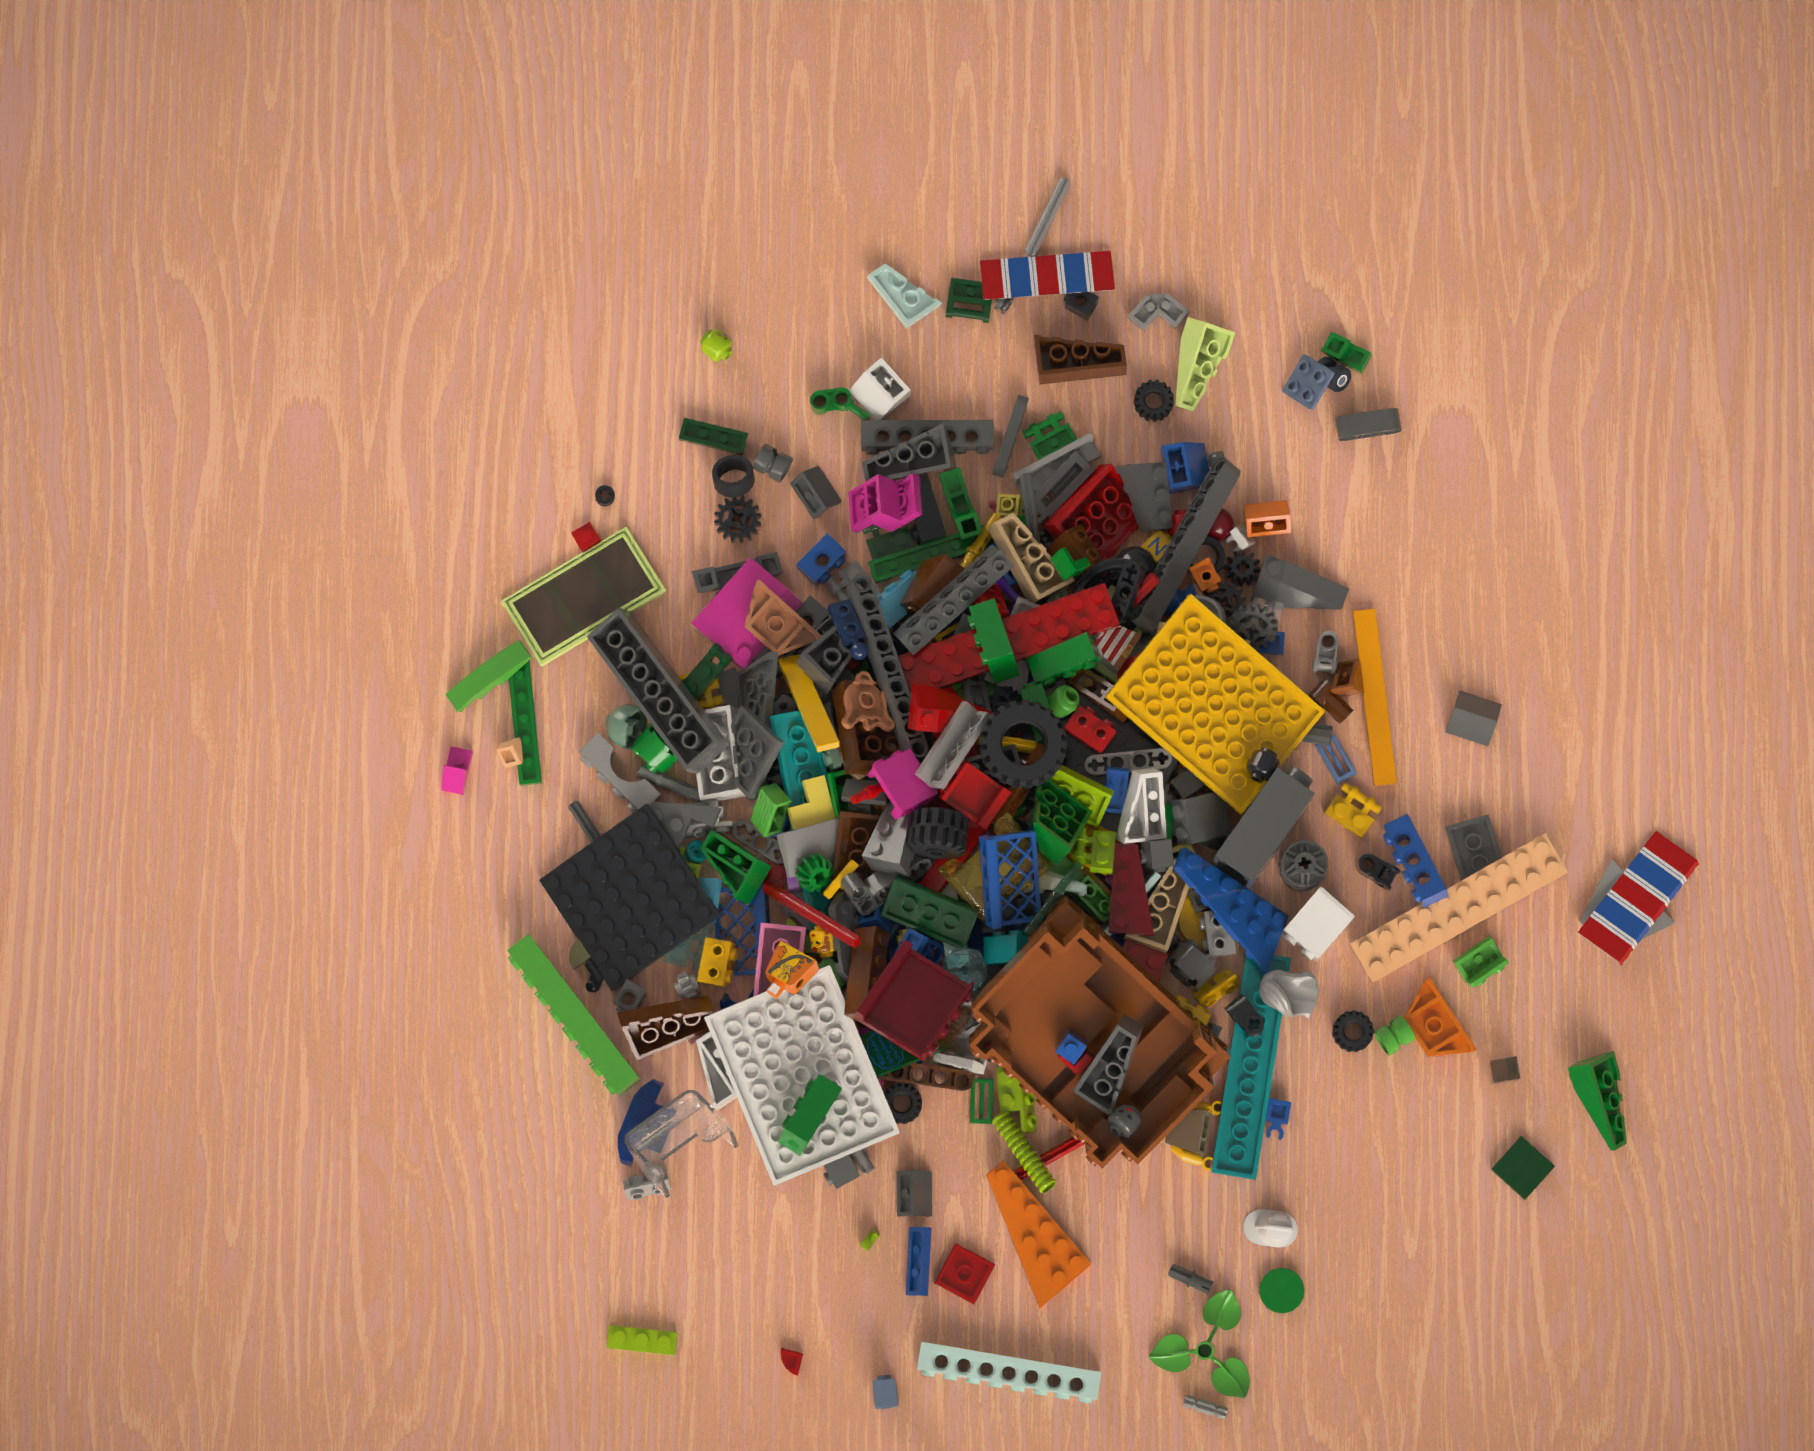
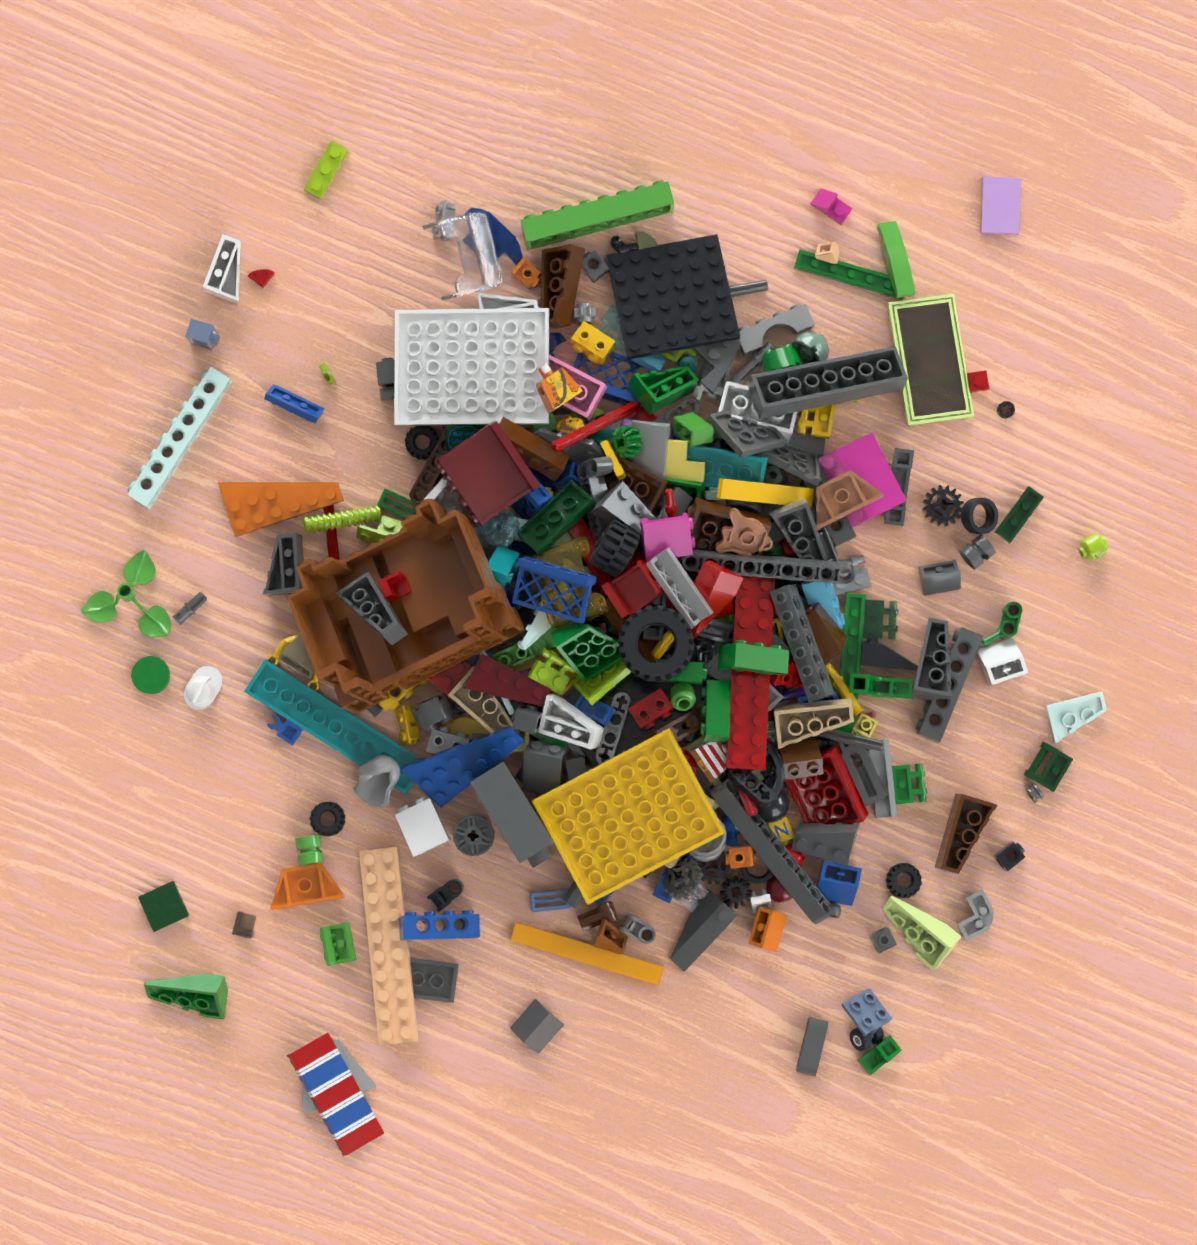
camera: 105 degrees right, 5 degrees up
dark green plate [683,643,733,701] -> none
green wedge [777,1074,842,1156] -> none
blue brick [796,533,847,586] -> none
dark blue plate [827,599,868,660] -> none
dark pink bracket [848,473,922,533] -> none
dark grey panel [897,1170,932,1217] -> none
red tile [934,1243,996,1305] -> none
sticker [980,251,1115,300] -> none
dark grey beam [992,395,1029,478] -> none
clear green bar [1023,861,1083,937] -> none
light grey axle [1025,177,1070,257] -> none
green panel [1050,547,1091,581] -> none
blue brick [1055,1028,1087,1064] -> none
dark grey head [1108,1105,1141,1139] -> none
light grey axle [1183,1395,1228,1419] -> none
black piece [1224,994,1264,1037] -> none
black head [1246,748,1280,783] -> none
yellow plate [1324,782,1383,839] -> none
none -> white wedge [202,234,241,304]
none -> dark grey wedge [263,533,304,596]
none -> orange brick [511,258,541,290]
none -> dark grey brick [869,926,897,953]
none -> lavender tile [981,176,1021,235]

